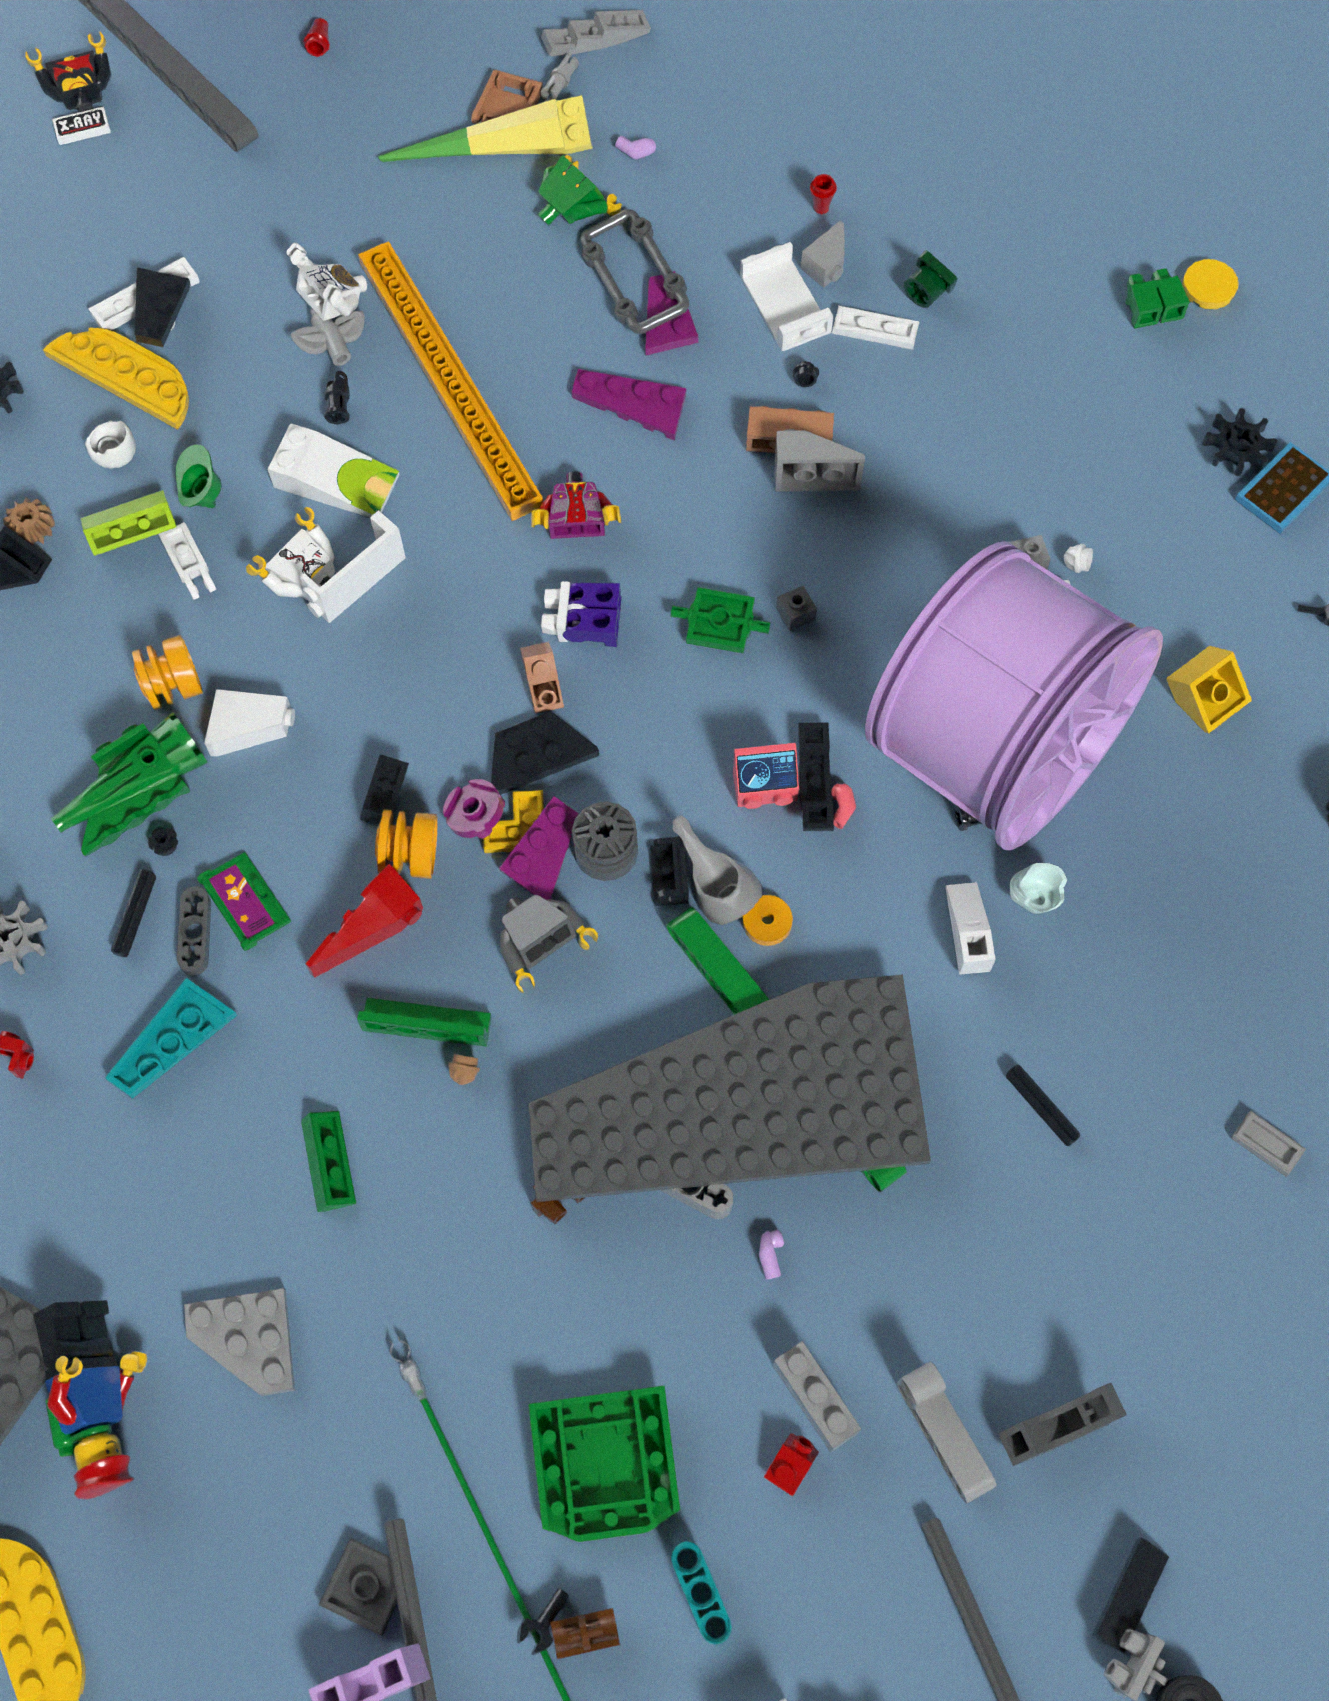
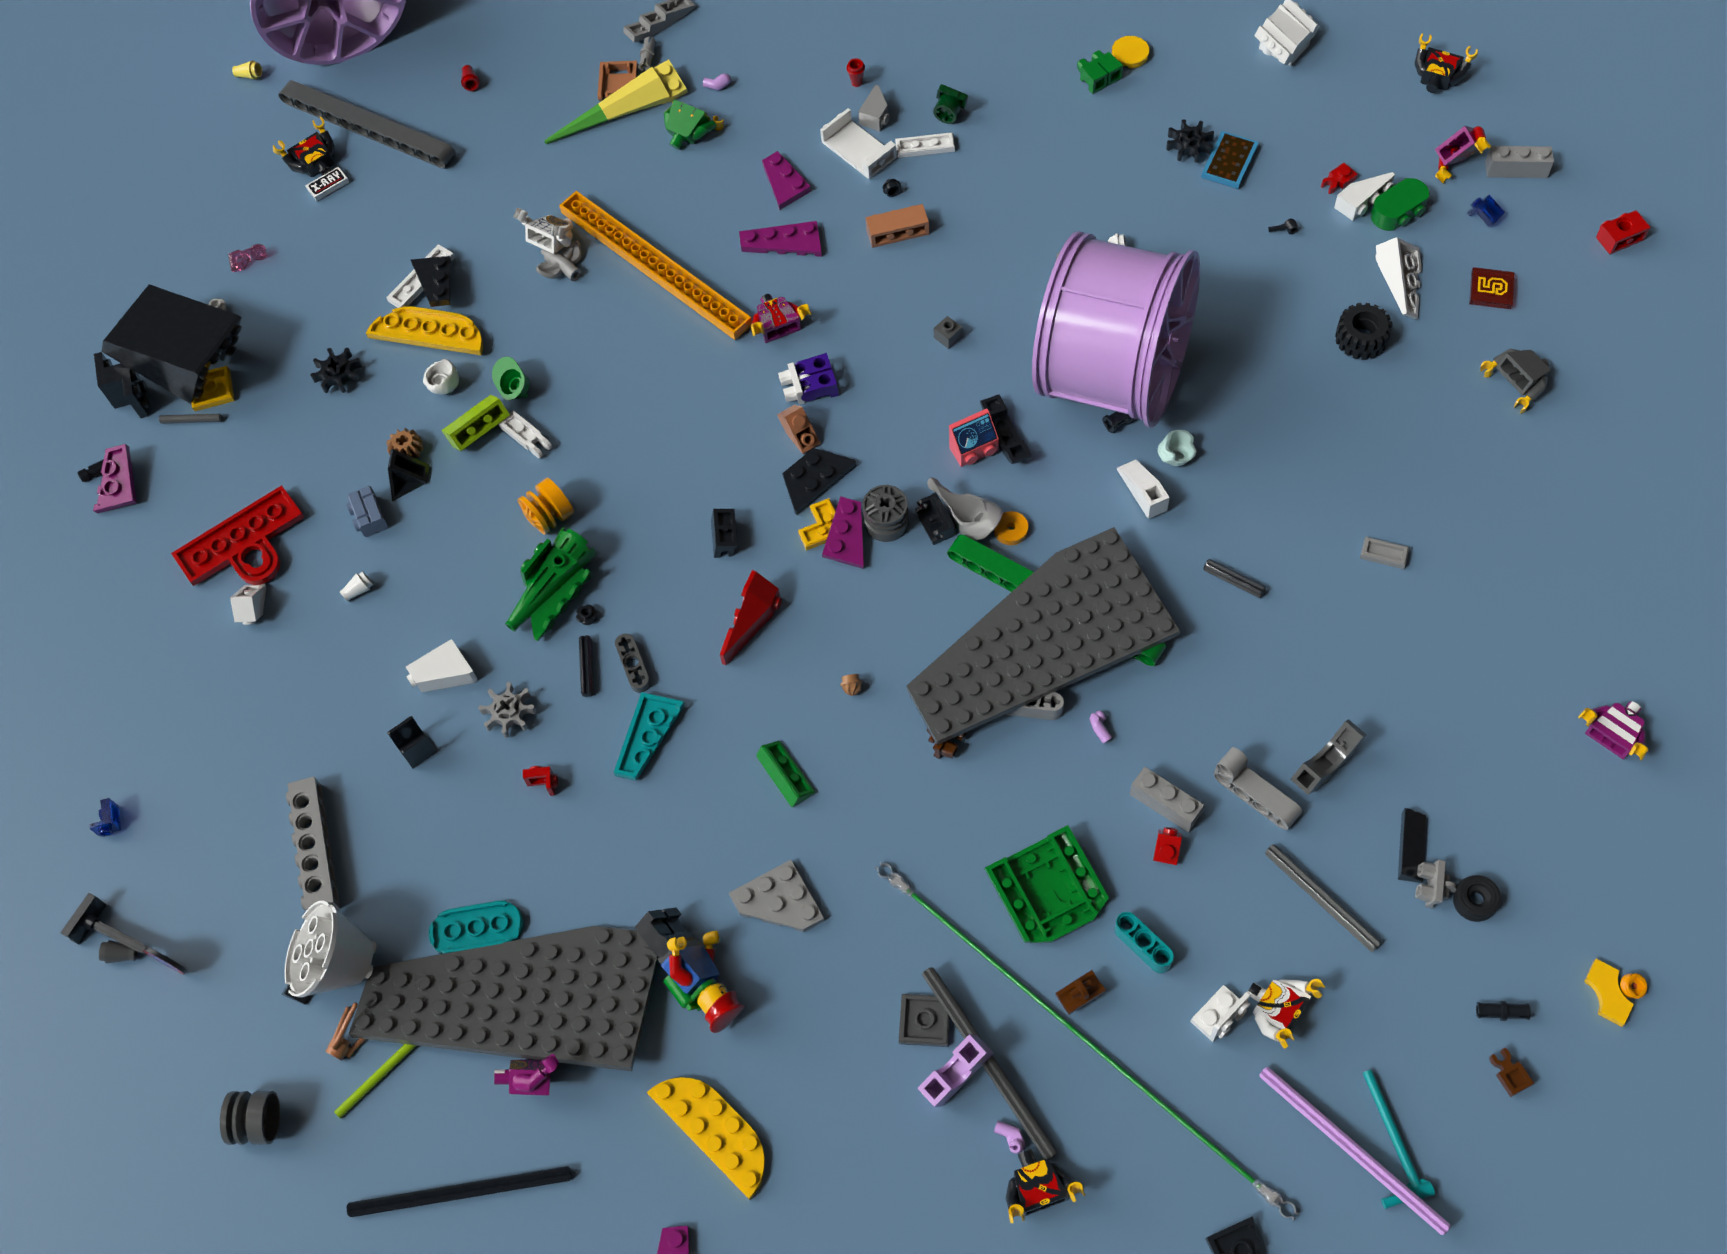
camera: 15 degrees left, 5 degrees down
door [197,852,291,951] -> none
white slope [205,689,295,757] -> none
white torso [246,507,335,600] -> none
white slope [268,423,400,518] -> none
white panel [300,510,406,623] -> none
black piece [324,371,350,425] -> none
green fence [357,998,492,1047] -> none
light orange wheel [375,810,438,879] -> none
magenta plate [443,779,505,838] -> none
dark grey torso [500,895,598,993] -> none
black bar [517,1589,569,1655] -> none
dark grey bar [580,209,690,334] -> none
green plate [671,587,771,654] -> none
light grey slope [774,429,865,492] -> none
coral arm [831,783,856,829] -> none
yellow slope [1166,646,1252,734] -> none

